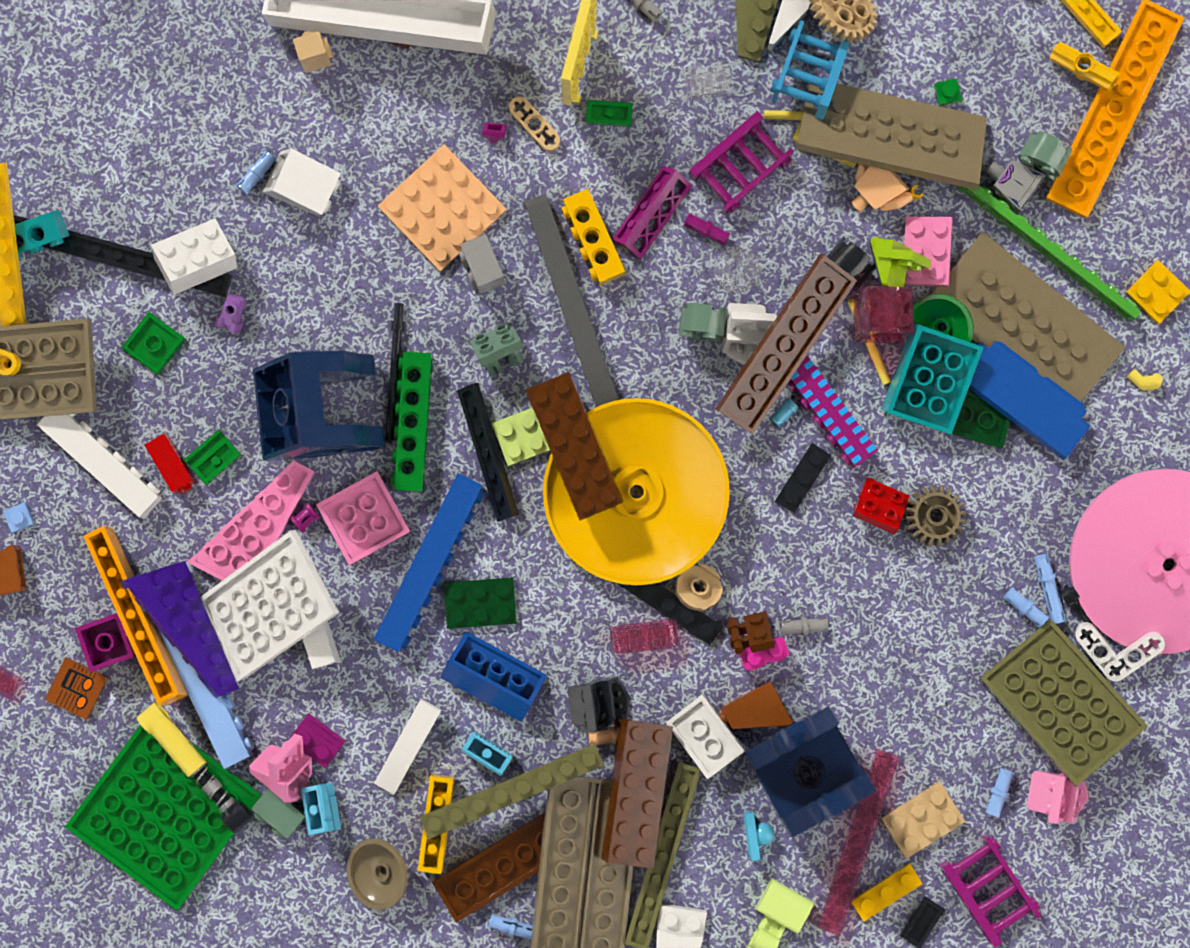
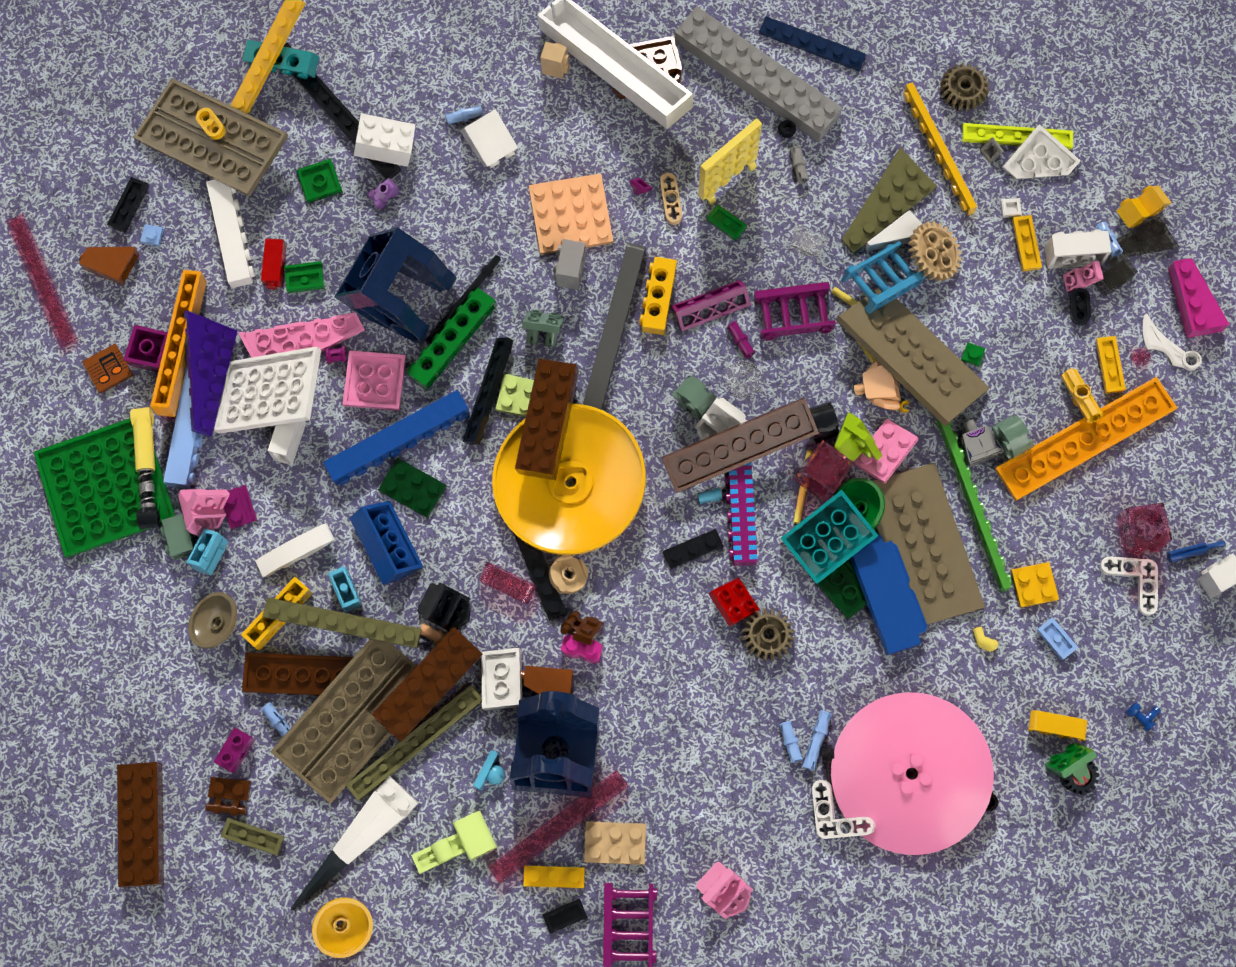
camera: 40 degrees right, 10 degrees down
light grey pin [780,617,829,636] -> none
olive plate [980,619,1148,788] -> none
light blue pin [985,768,1015,817] -> none

